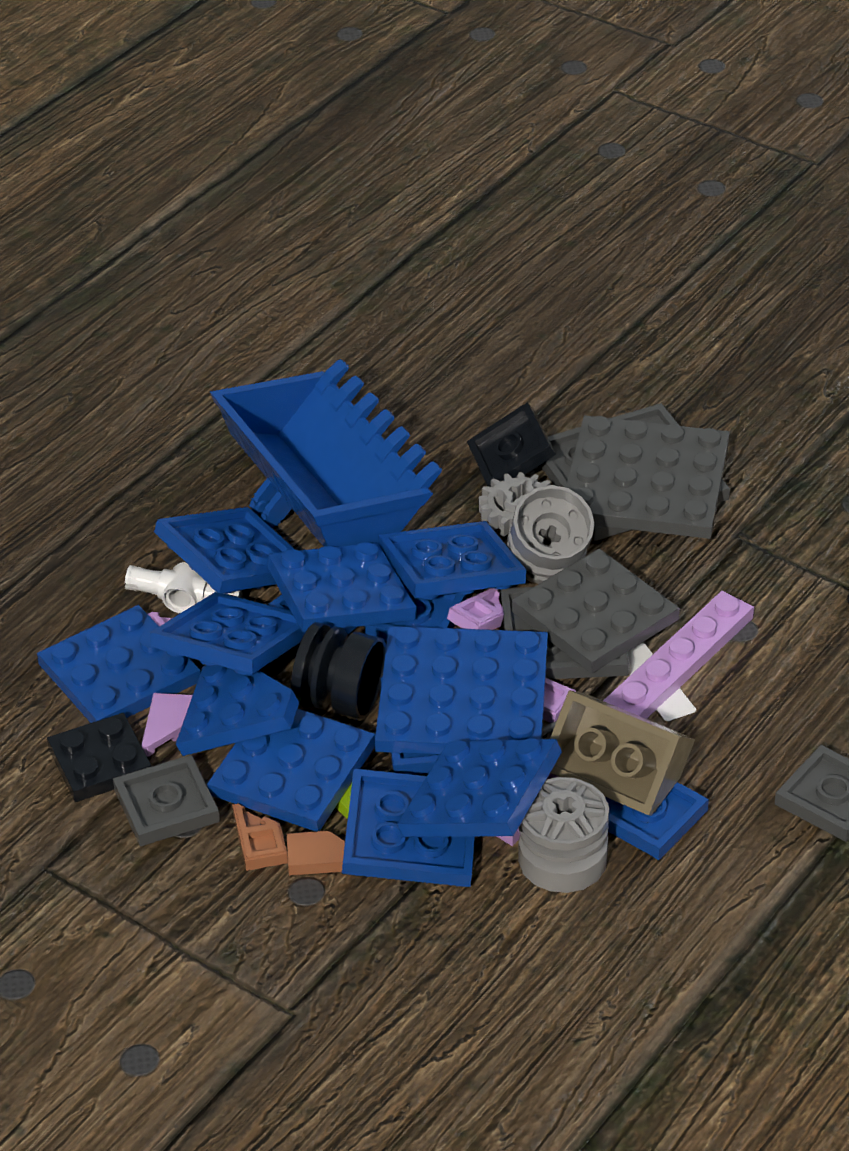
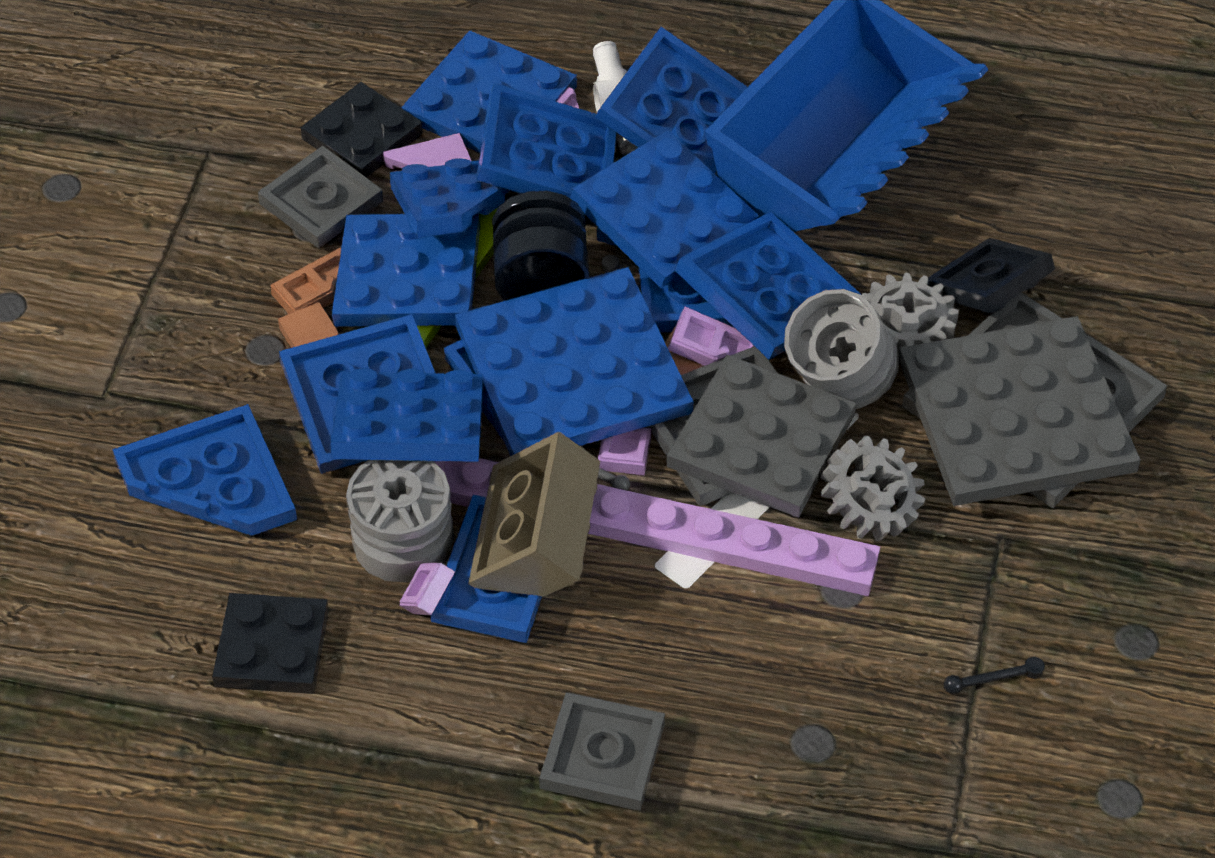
camera: 65 degrees right, 10 degrees up
none -> blue plate [112,404,297,536]
none -> black plate [212,593,329,694]
none -> lavender tile [399,563,455,615]
none -> light grey gear [820,436,925,541]

